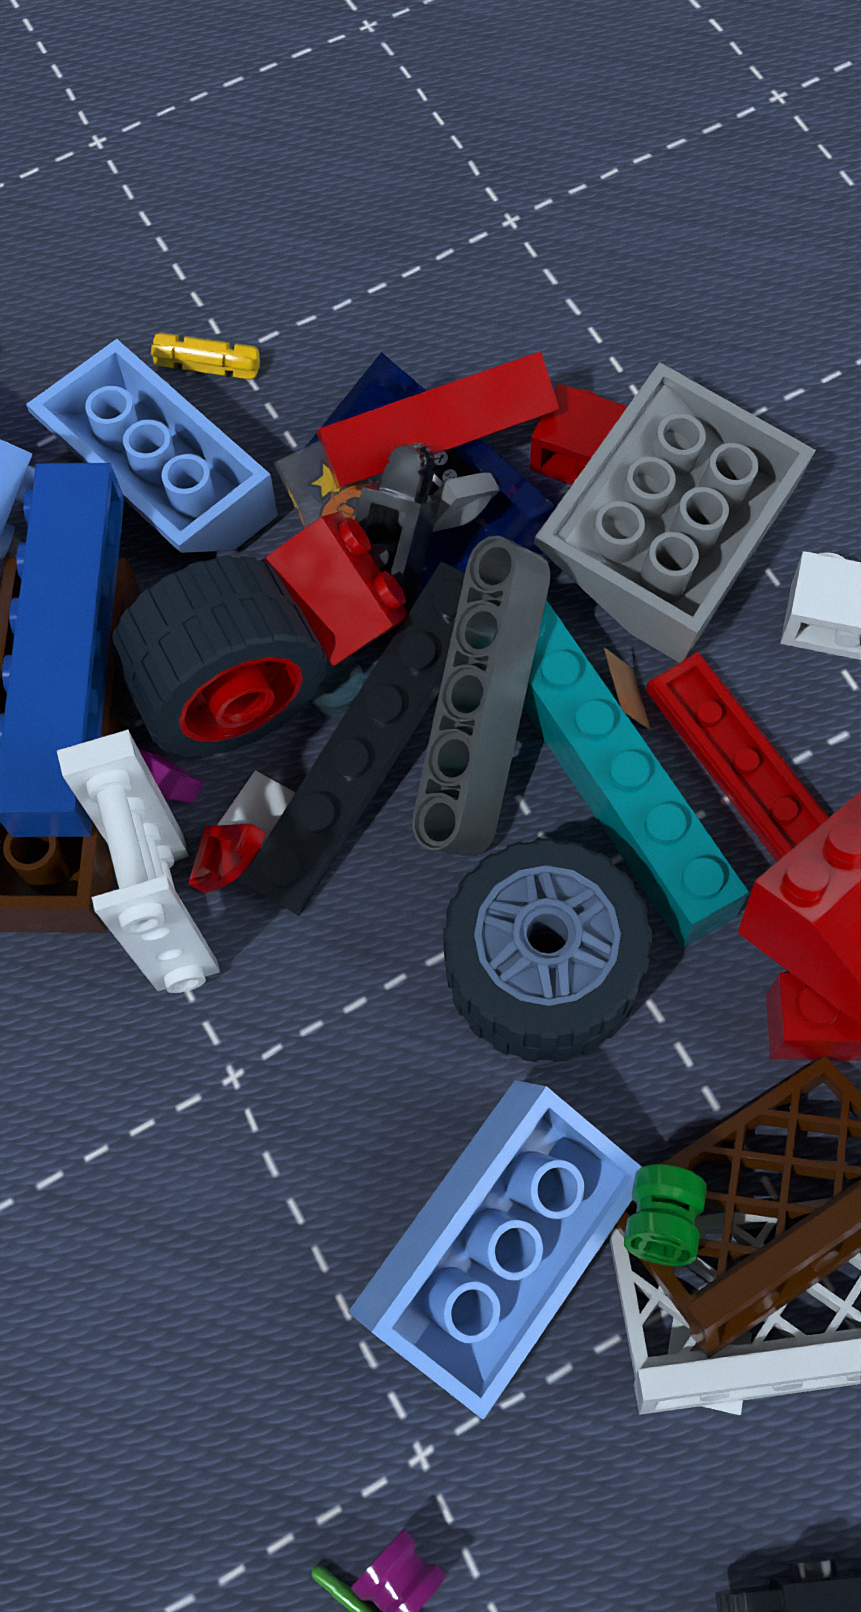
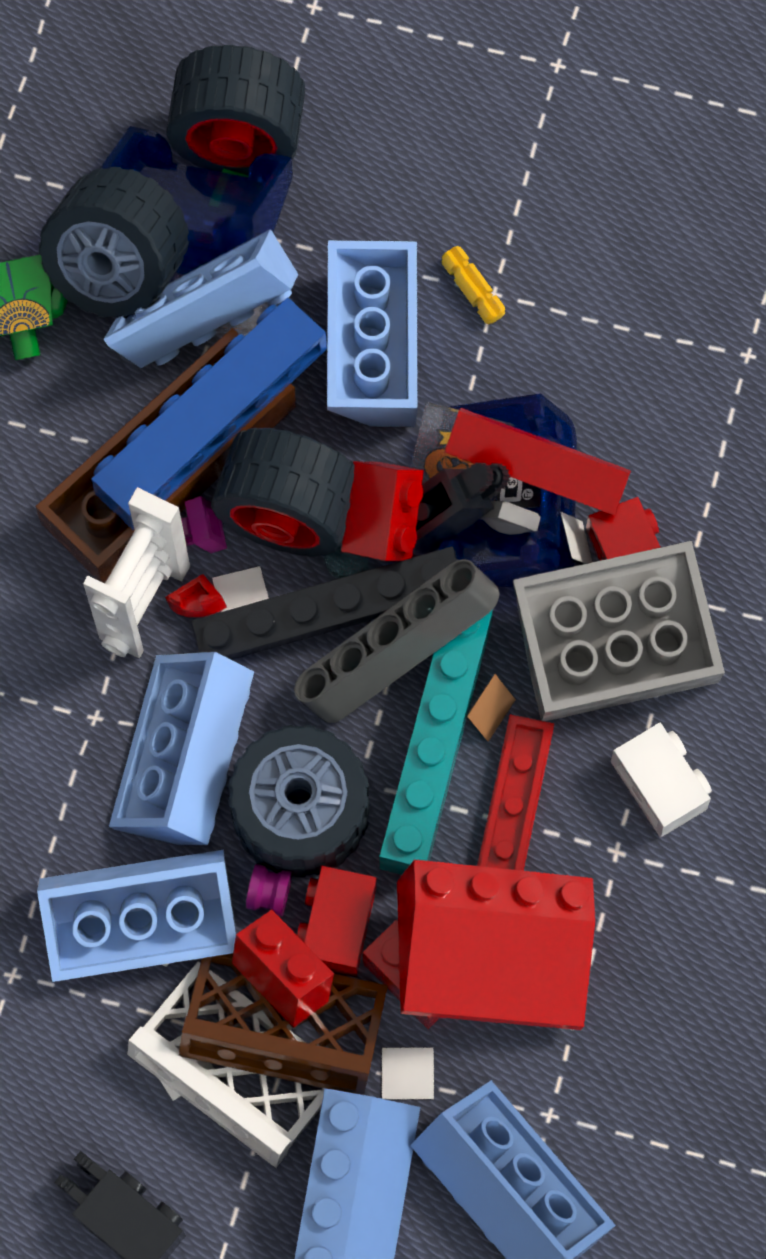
camera: 40 degrees right, 5 degrees up
green wheel [624,1164,707,1266] -> none
none -> light blue slope [109,652,254,845]
none -> red brick [232,909,334,1028]
none -> magenta wheel [246,863,293,917]
none -> red brick [297,866,377,977]
none -> white sticker [561,512,592,564]

